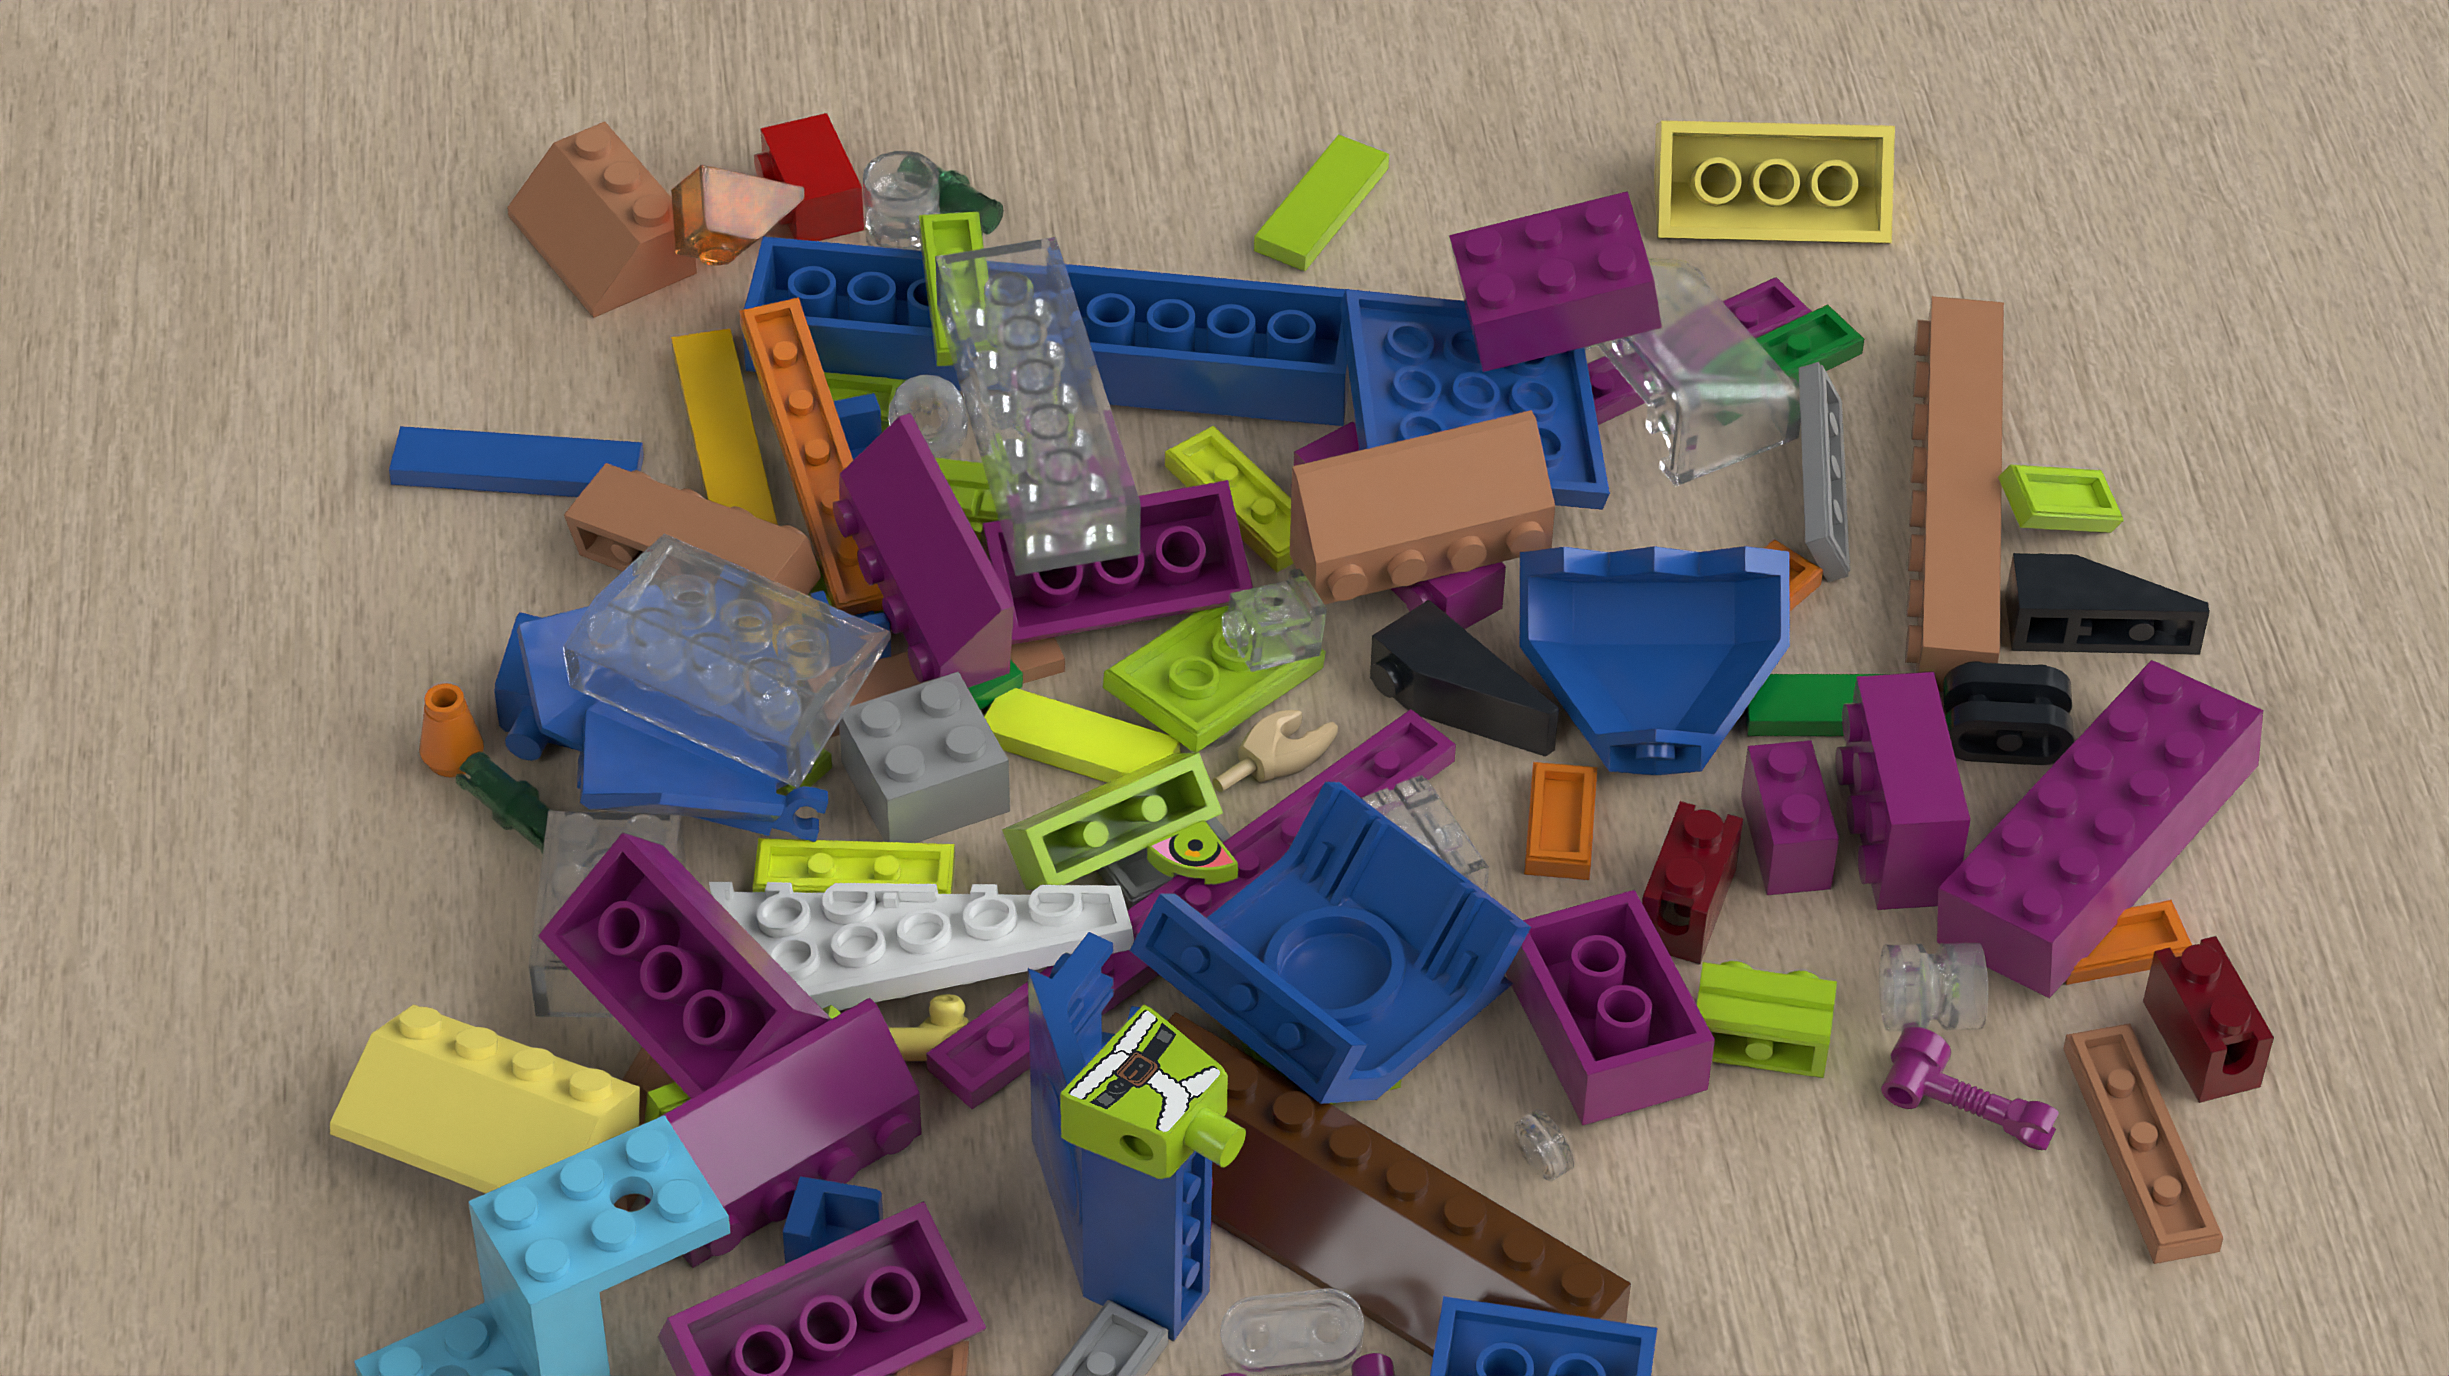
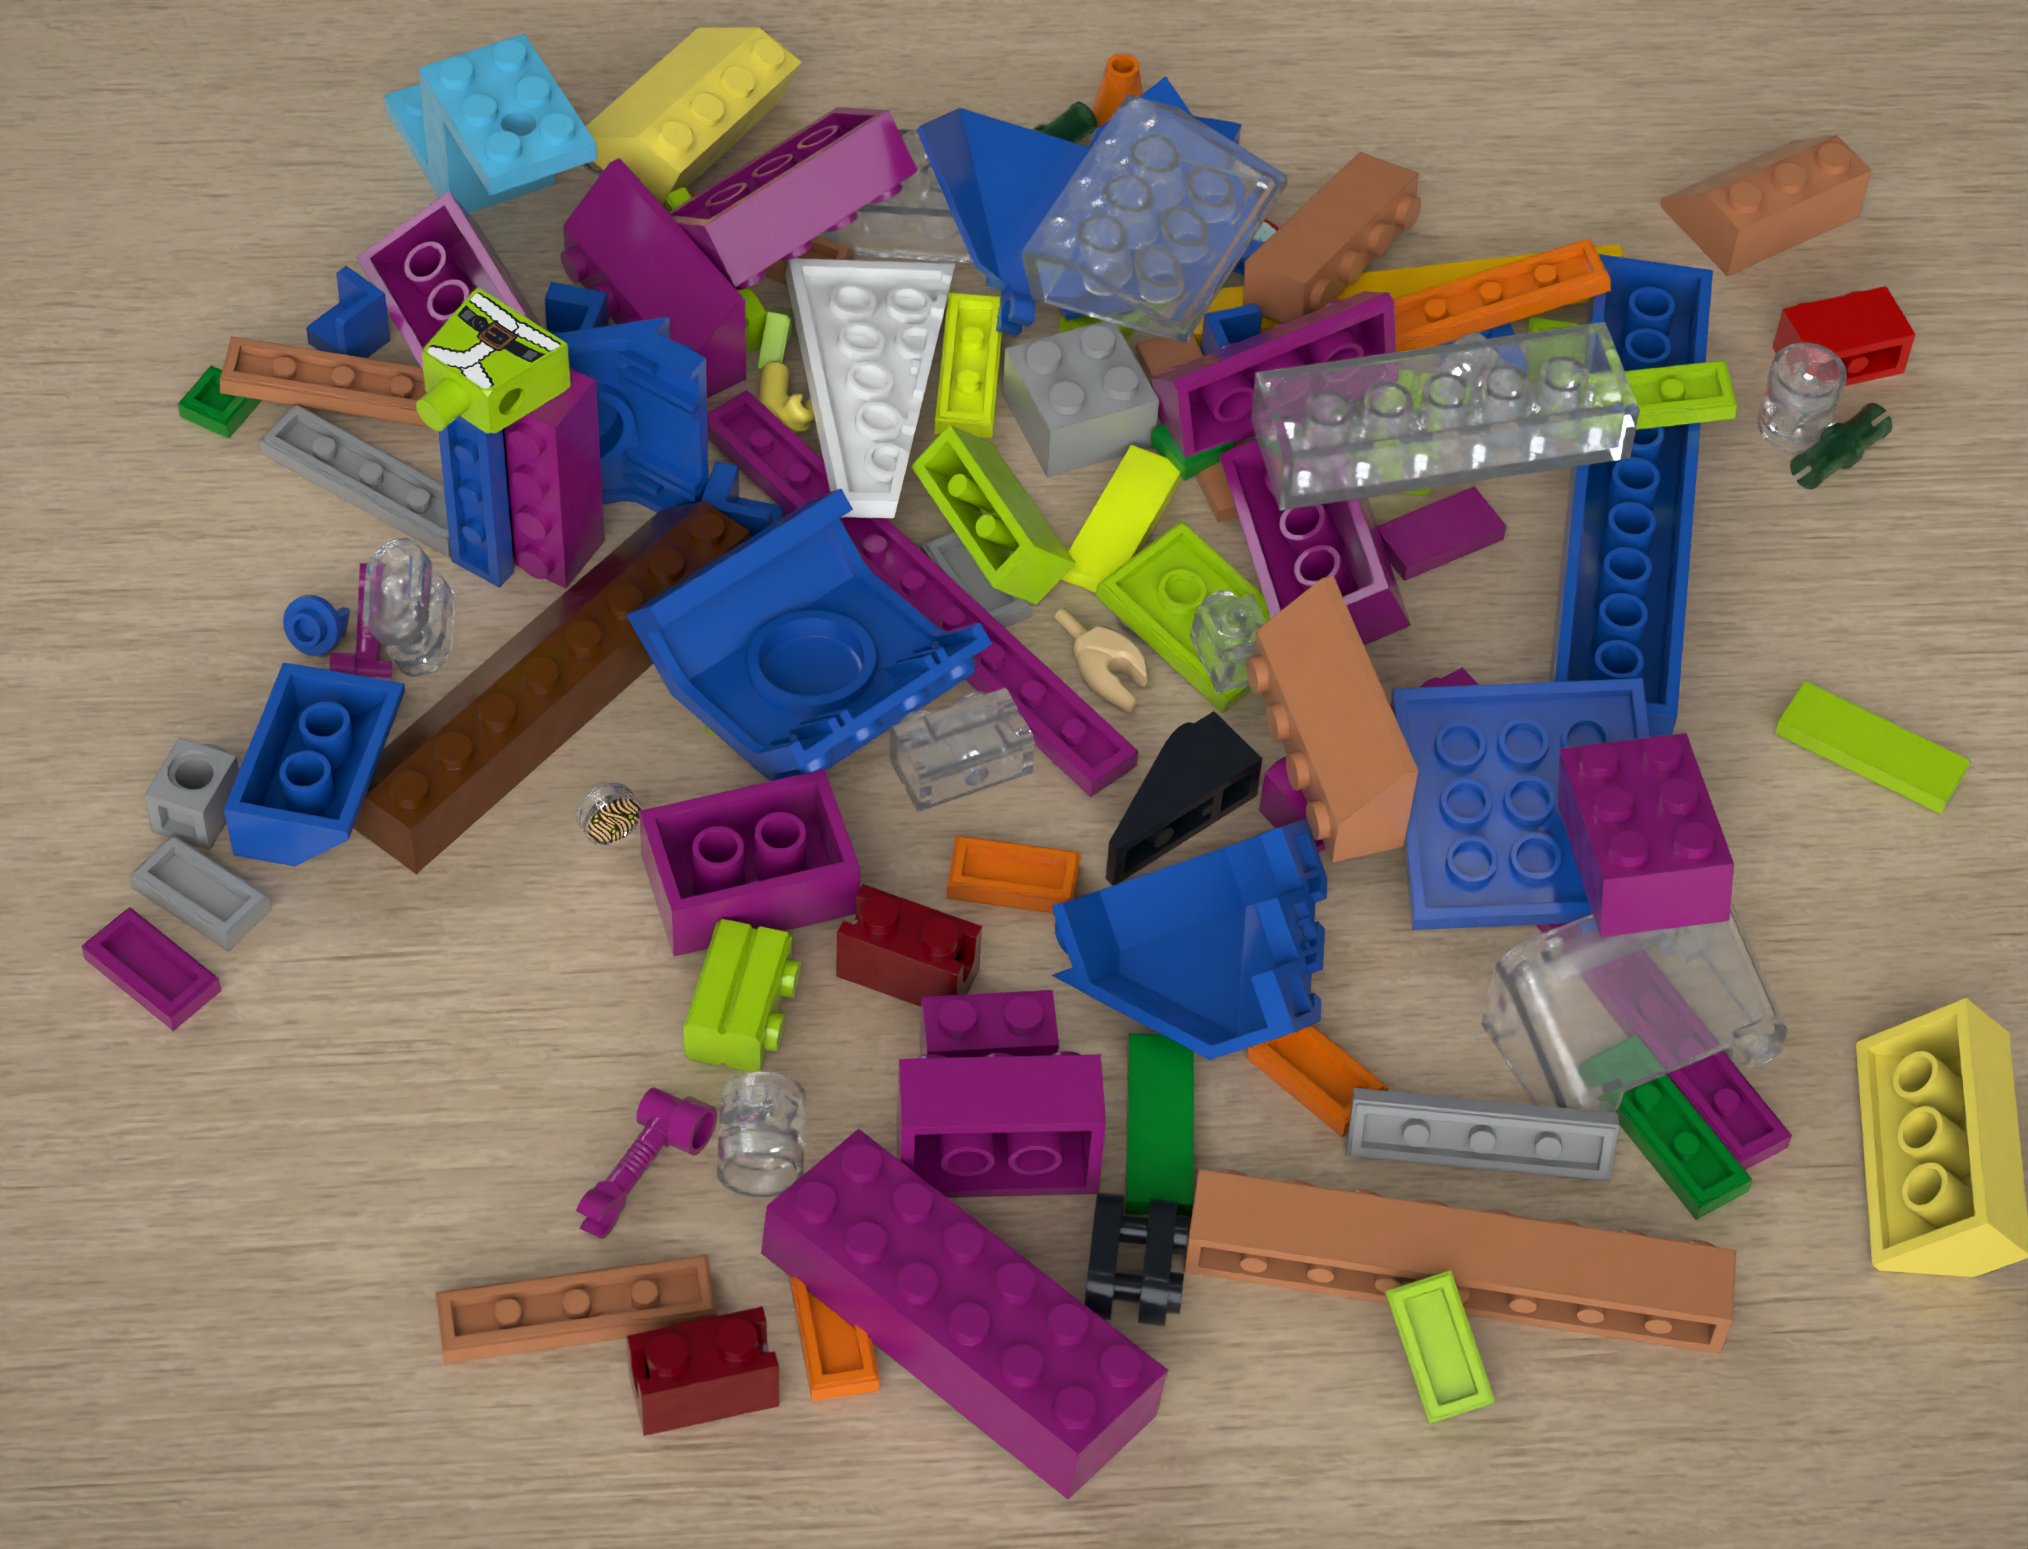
camera: 90 degrees right, 5 degrees up
blue tile [389,426,644,497] -> none
clear orange slope [671,165,805,266] -> none
lime tile [1147,820,1238,884] -> none
neon yellow tile [1165,426,1294,573] -> none
black slope [2005,553,2210,655] -> none

